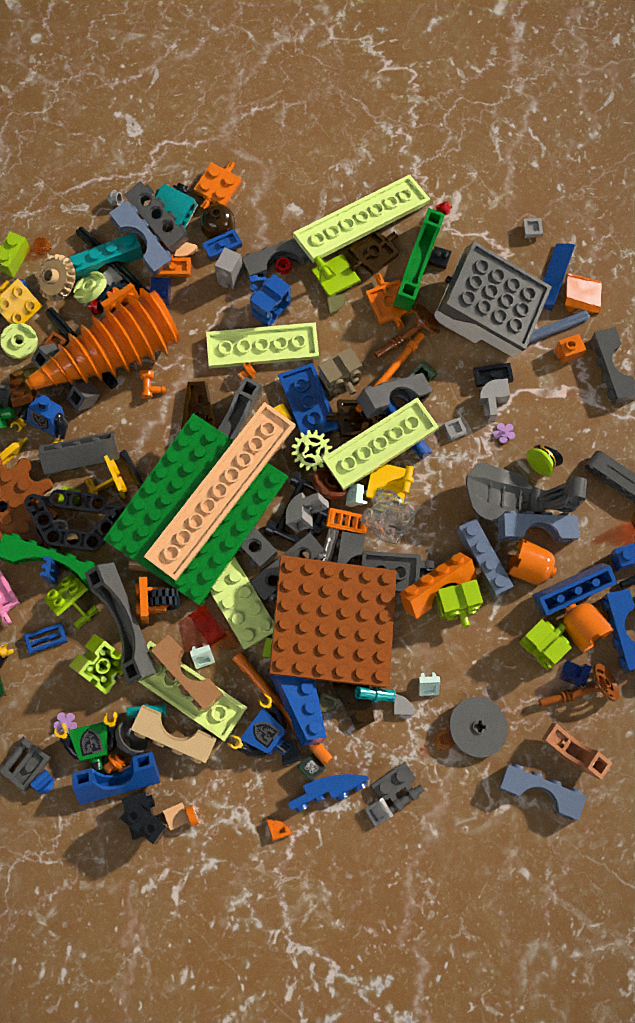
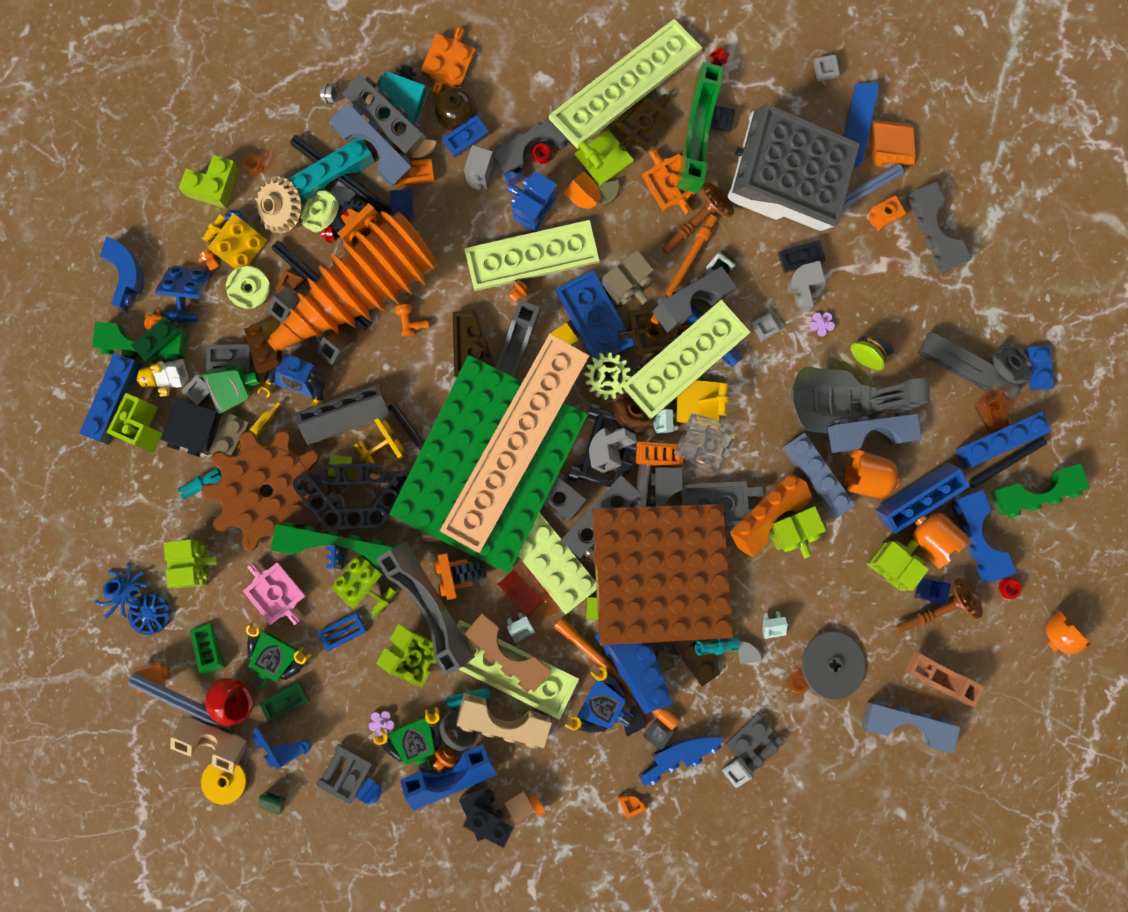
camera: 10 degrees left, 10 degrees up
none -> orange brick [563,171,601,209]

